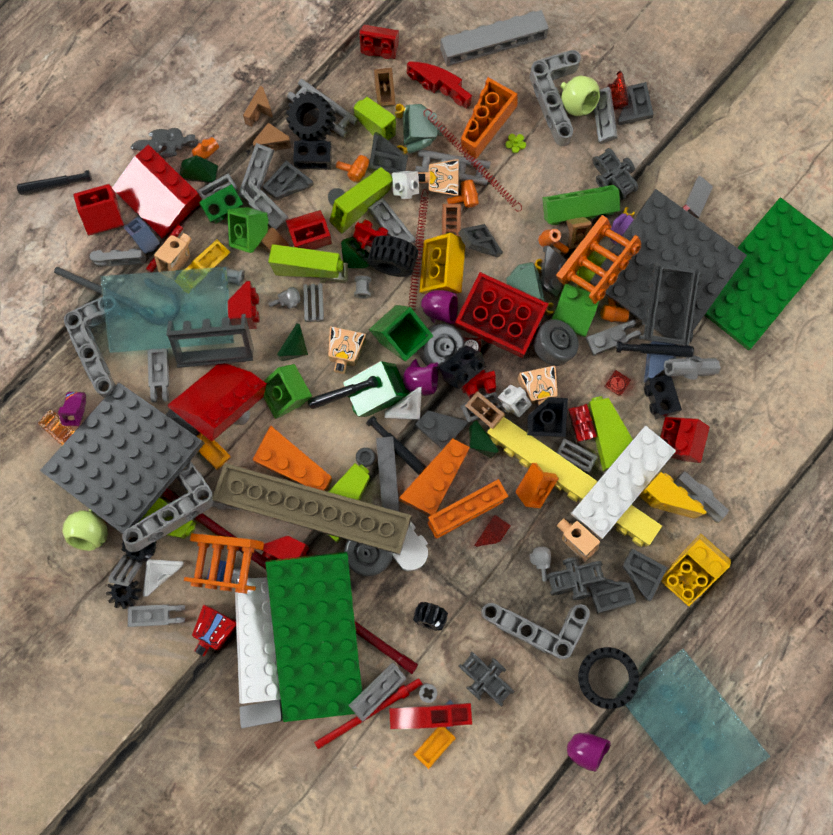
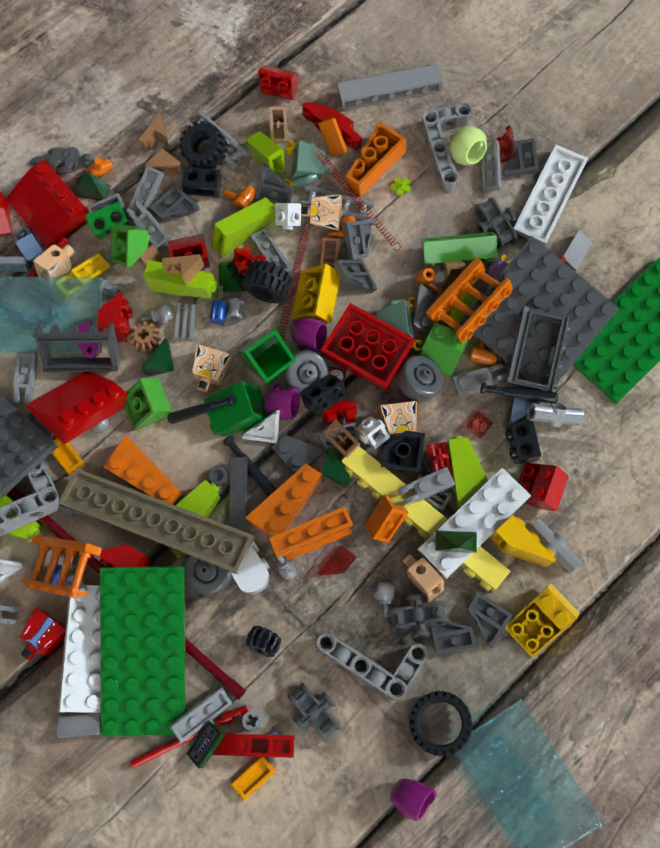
camera: 10 degrees right, 5 degrees down
none -> magenta leg [77,321,101,358]
none -> medium nougat gear [129,321,161,354]
none -> medium nougat slope [162,254,204,285]
none -> tile [187,720,226,768]
none -> blue piece [209,300,228,325]
none -> light grey piece [275,554,297,580]
none -> orange slope [319,118,348,156]
none -> dark grey wing [343,219,376,260]
none -> light grey hinge [398,467,456,506]
none -> dark green slope [435,530,477,553]
none -> white plate [514,145,588,246]

